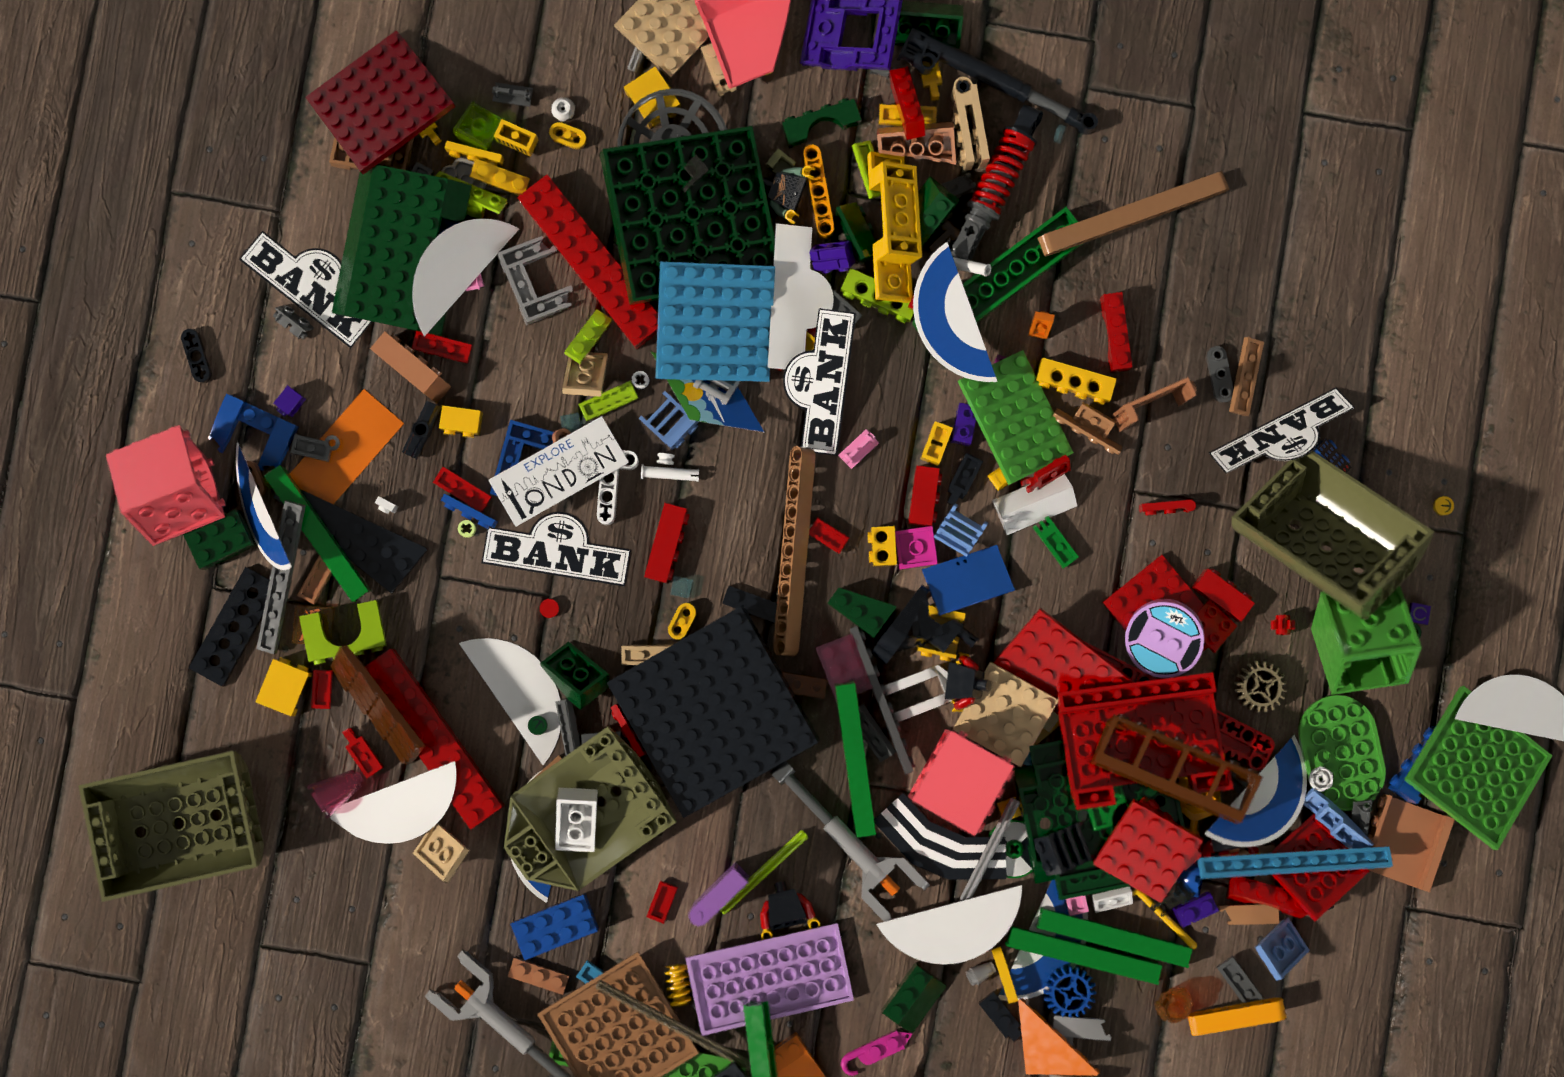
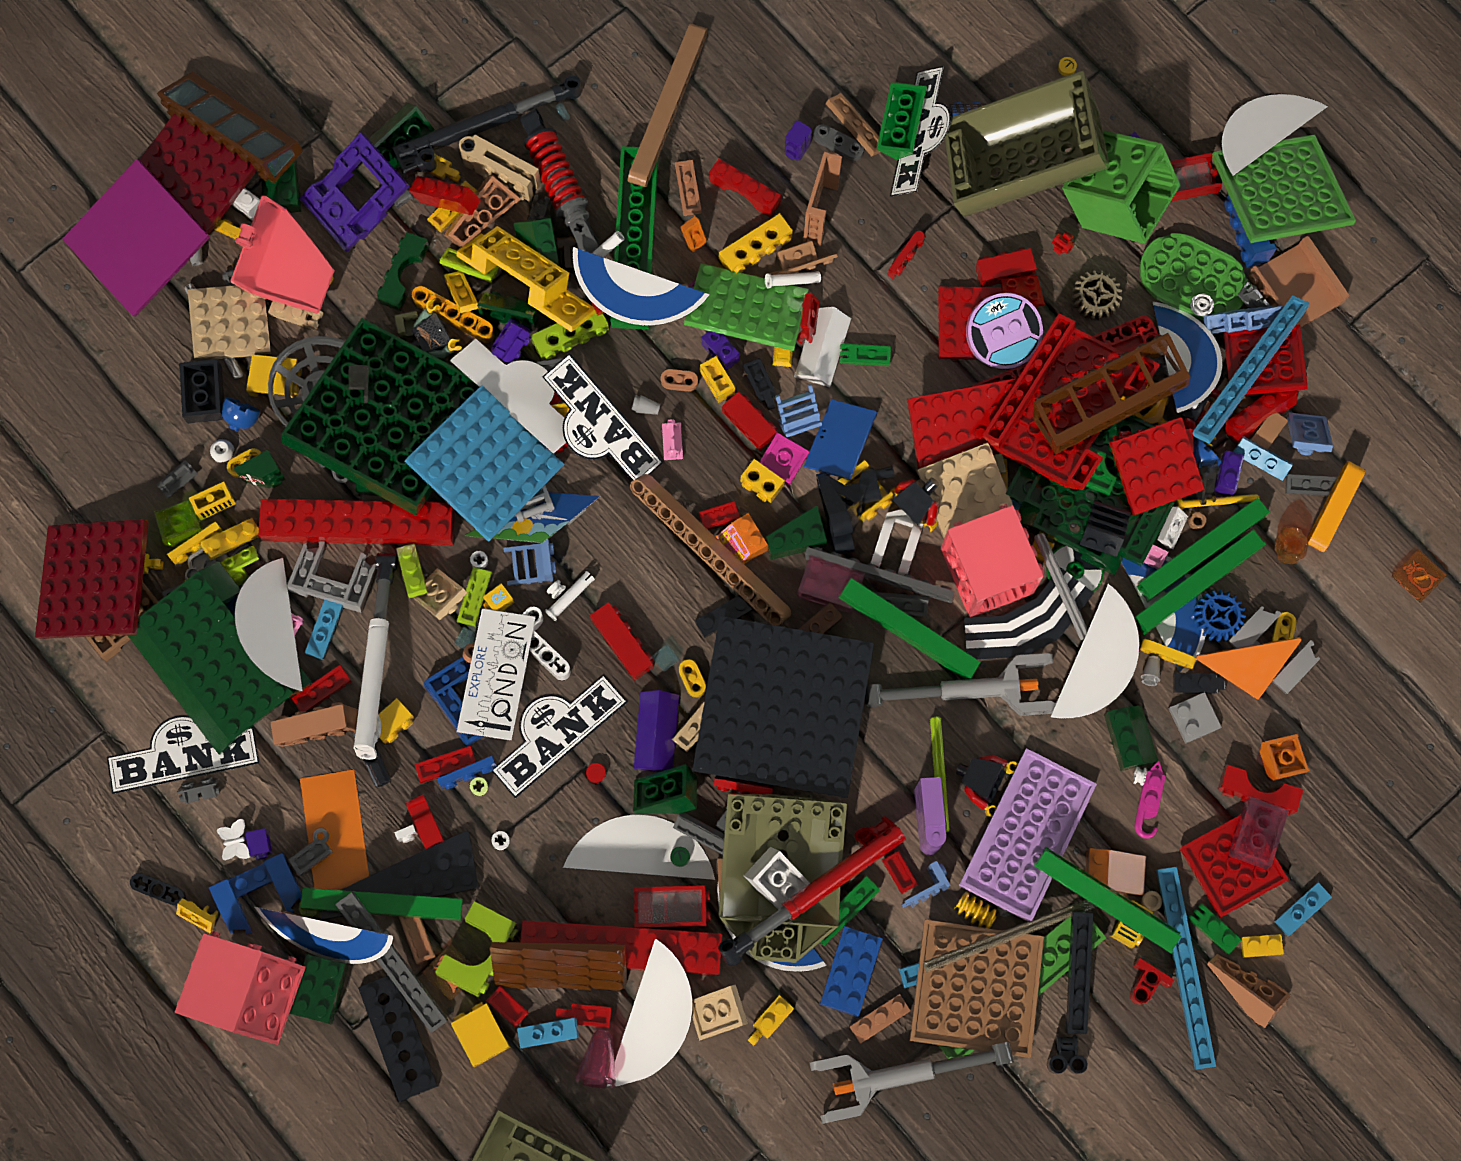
camera: 50 degrees left, 10 degrees down
none -> yellow plate [176,898,218,933]
none -> black brick [179,359,224,424]
none -> white piece [217,819,250,860]
none -> blue cylinder [221,397,261,431]
none -> dark green slope [234,450,286,489]
none -> dark azure plate [305,600,343,660]
none -> white piece [354,553,398,760]
none -> red piece [405,795,445,849]
none -> yellow plate [444,271,478,313]
none -> yellow brick [483,583,514,612]
none -> white bush [492,831,510,850]
none -> dark azure plate [517,1018,579,1048]
none -> light grey cone [632,395,660,415]
none -> dark purple slope [634,690,679,772]
none -> clear door [634,886,710,929]
none -> nougat plate [661,369,698,391]
none -> nougat plate [675,160,702,216]
none -> orange slope [716,513,768,564]
none -> red piece [718,816,906,966]
none -> yellow plate [748,995,794,1046]
none -> white pin [765,271,821,288]
none -> dark purple brick [785,121,812,161]
none -> green plate [820,876,880,946]
none -> green slope [877,82,927,160]
none -> medium blue plate [902,861,951,908]
none -> white bush [1133,767,1147,786]
none -> light grey plate [1169,692,1222,744]
none -> door [1170,153,1222,202]
none -> medium nougat axle [1188,512,1207,531]
none -> plate [1233,436,1293,481]
none -> yellow plate [1272,612,1296,642]

